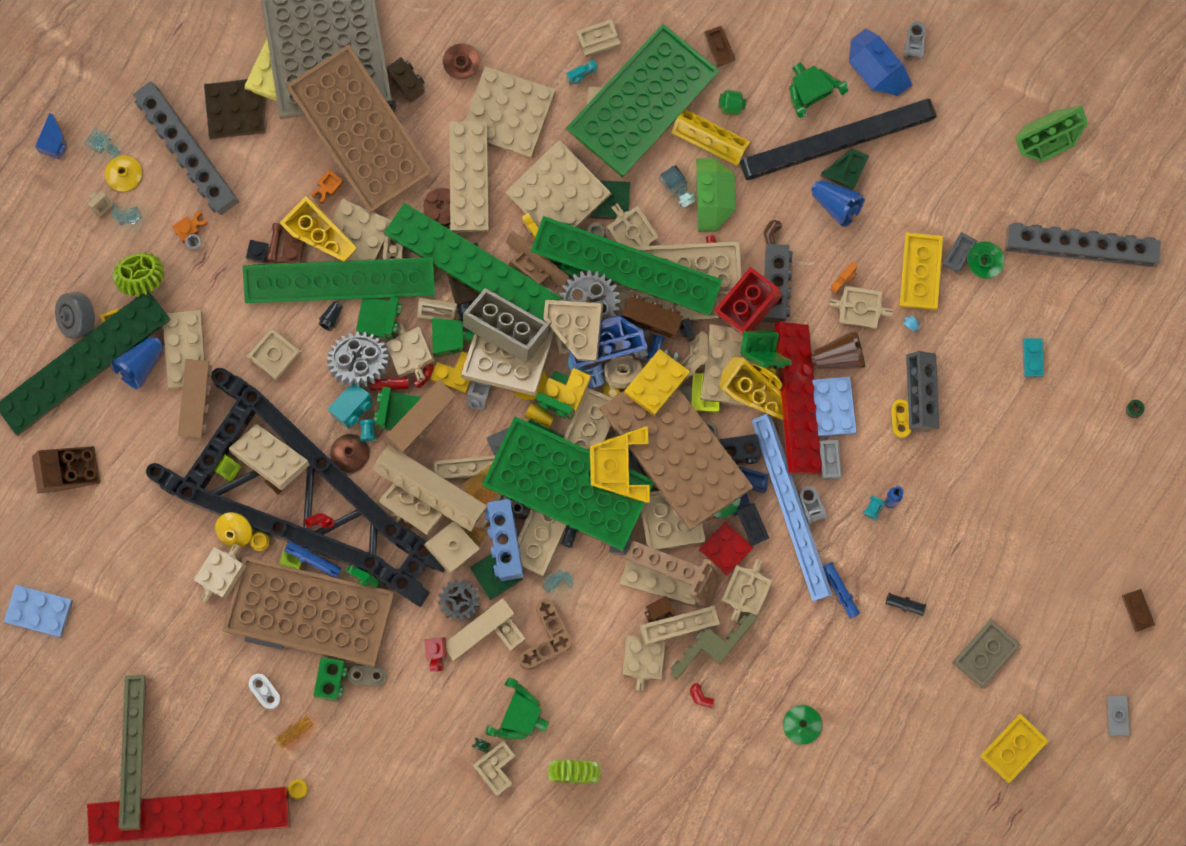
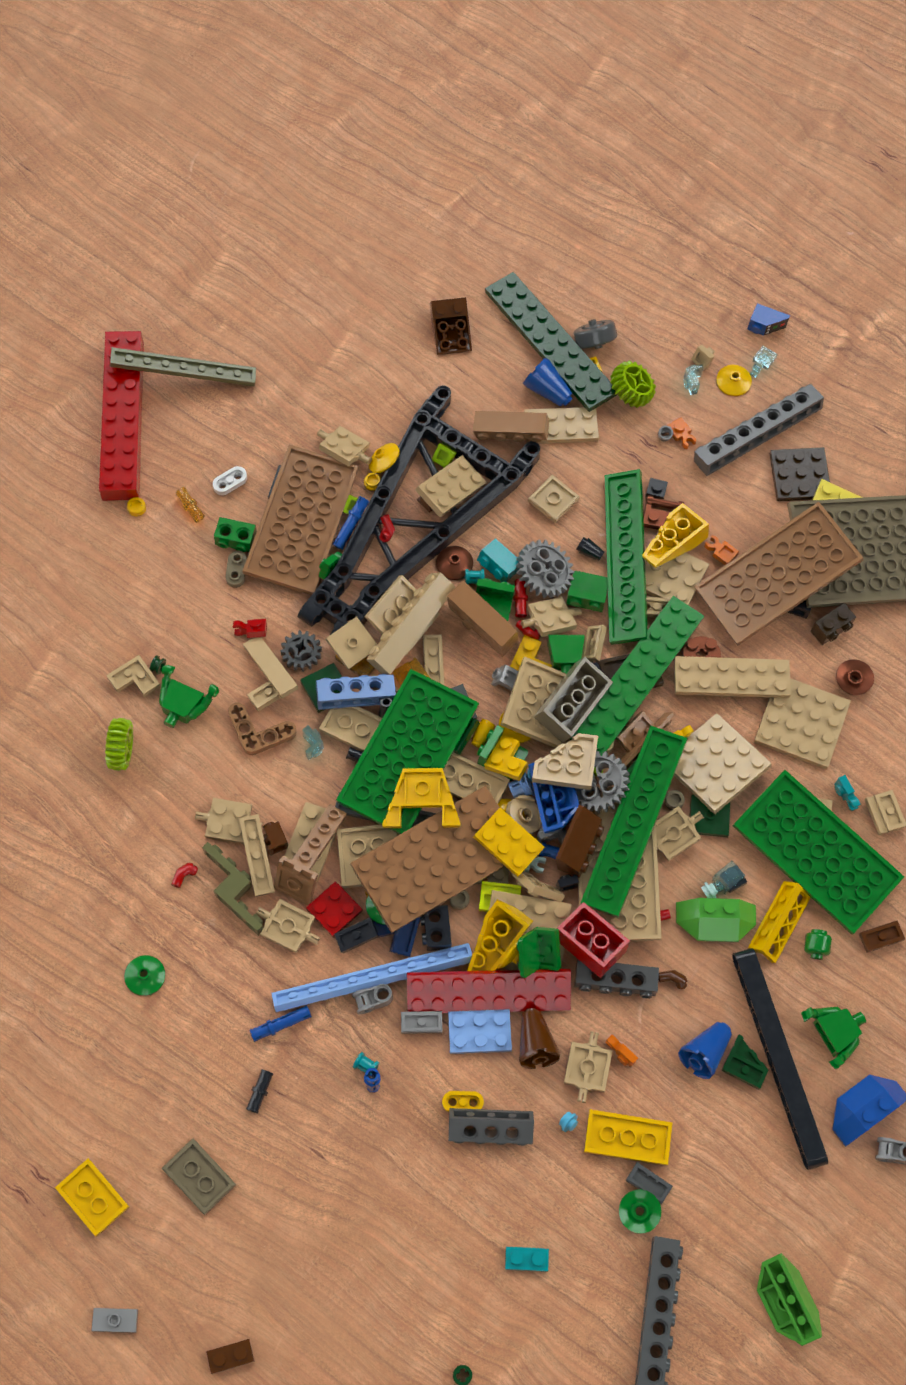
camera: 90 degrees right, 10 degrees down
light blue plate [4,585,73,638] -> none

